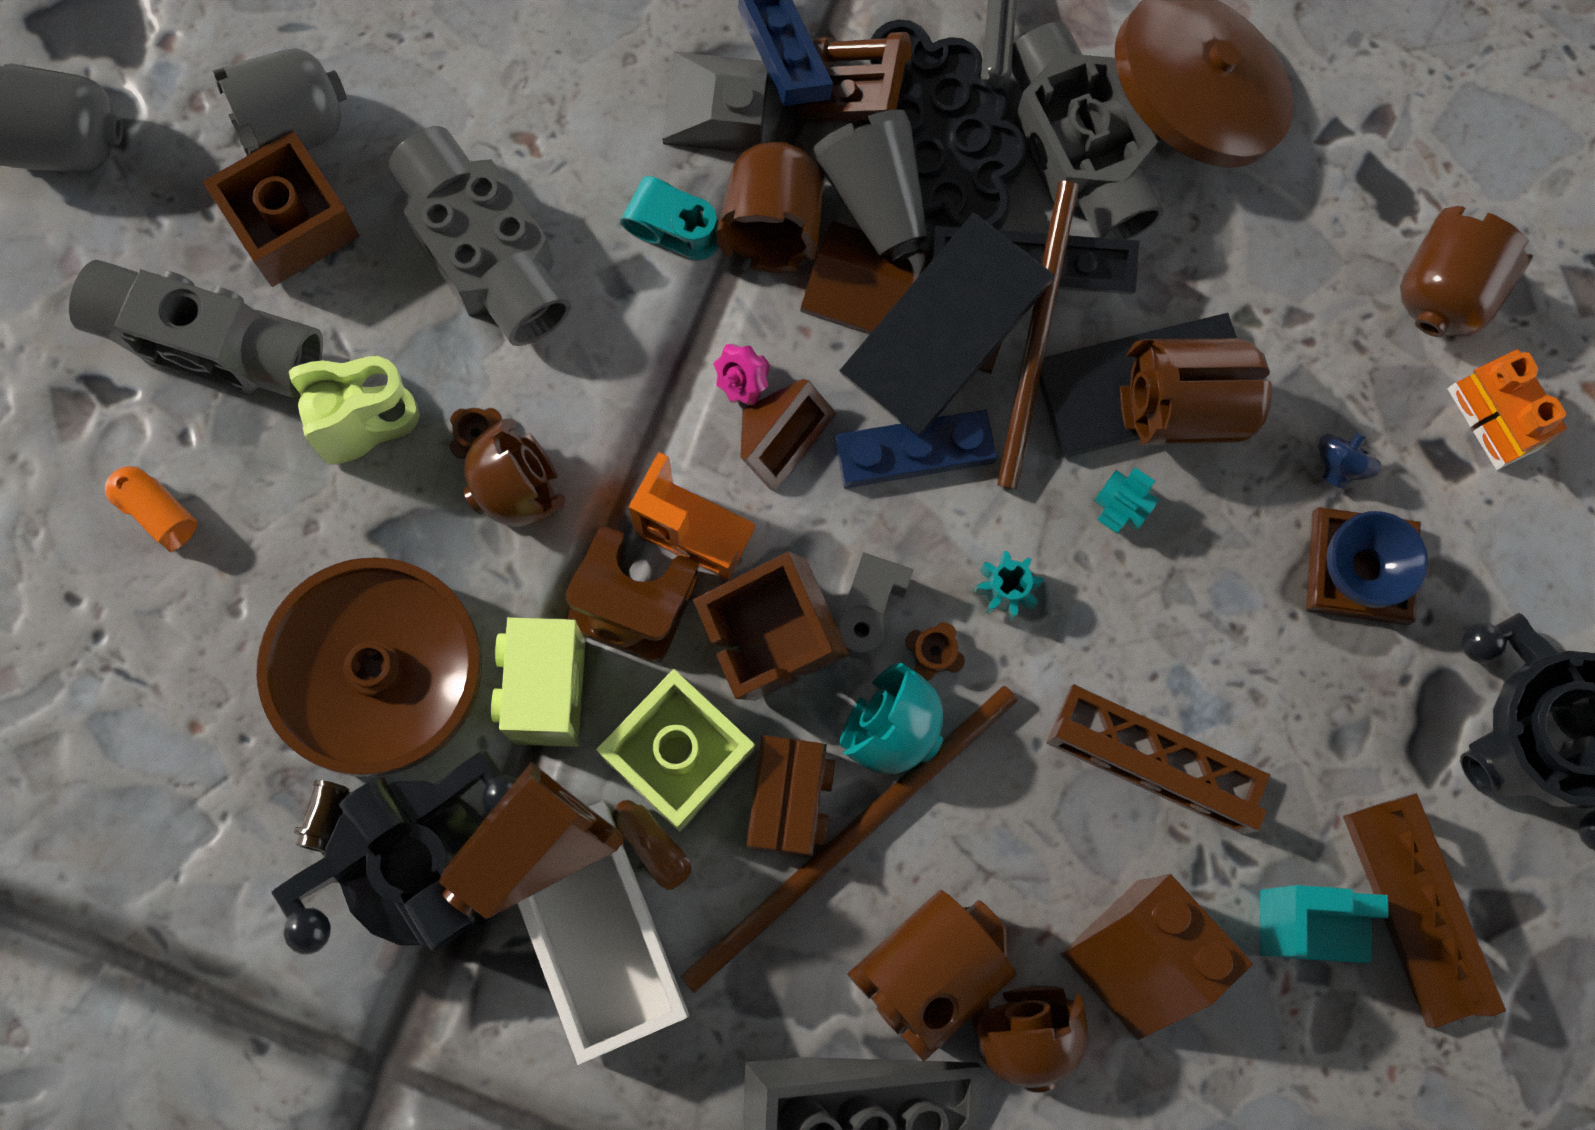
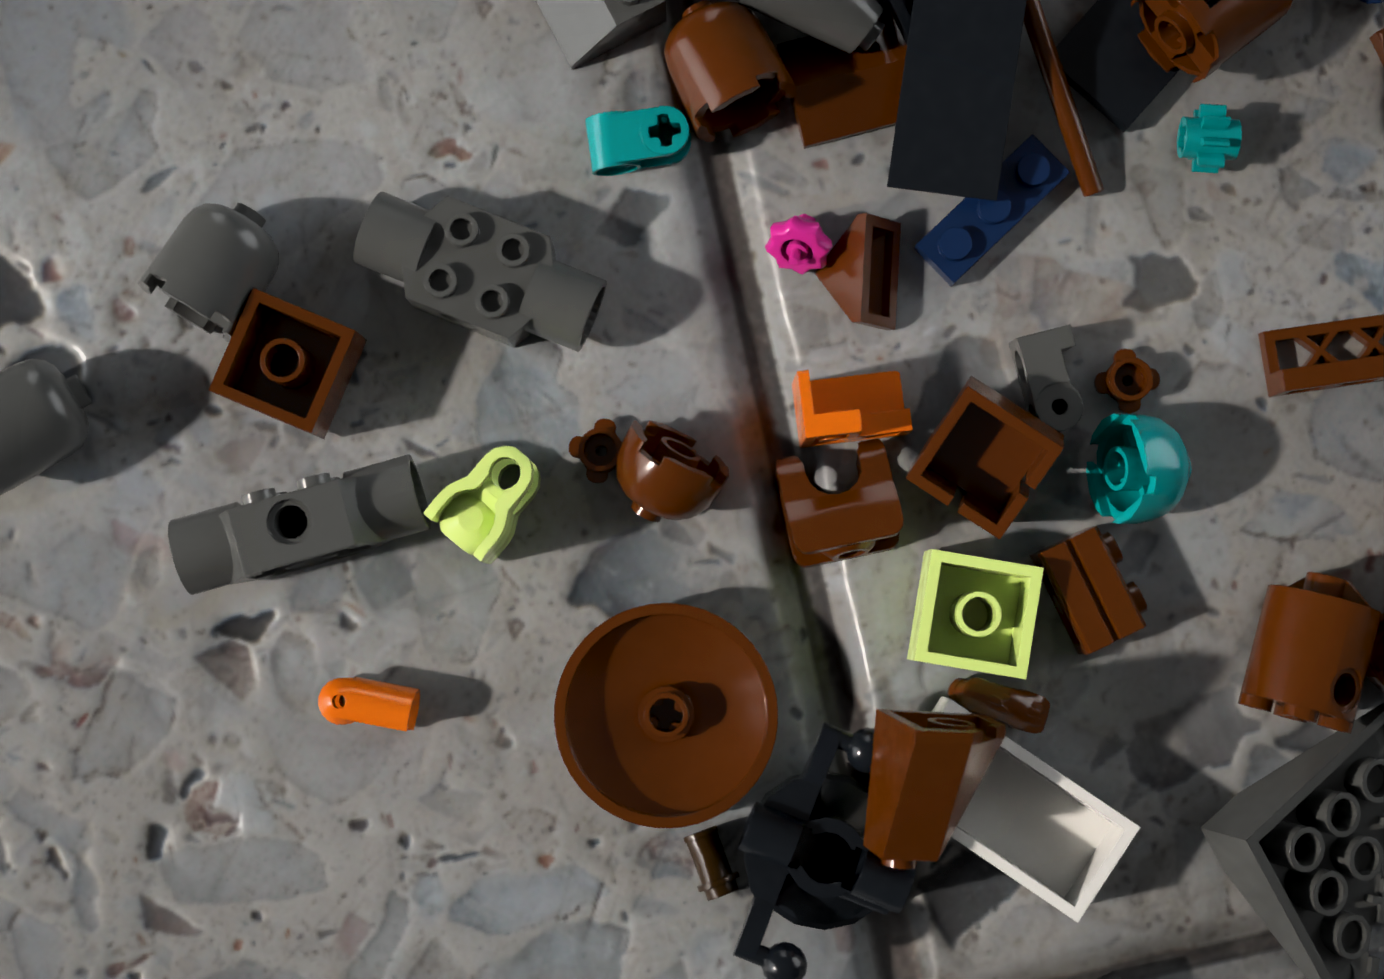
camera: 25 degrees left, 10 degrees up
yellowish green brick [491,617,586,747] -> none
reddish brown piece [680,685,1018,993] -> none
teal gear [974,551,1044,621] -> none

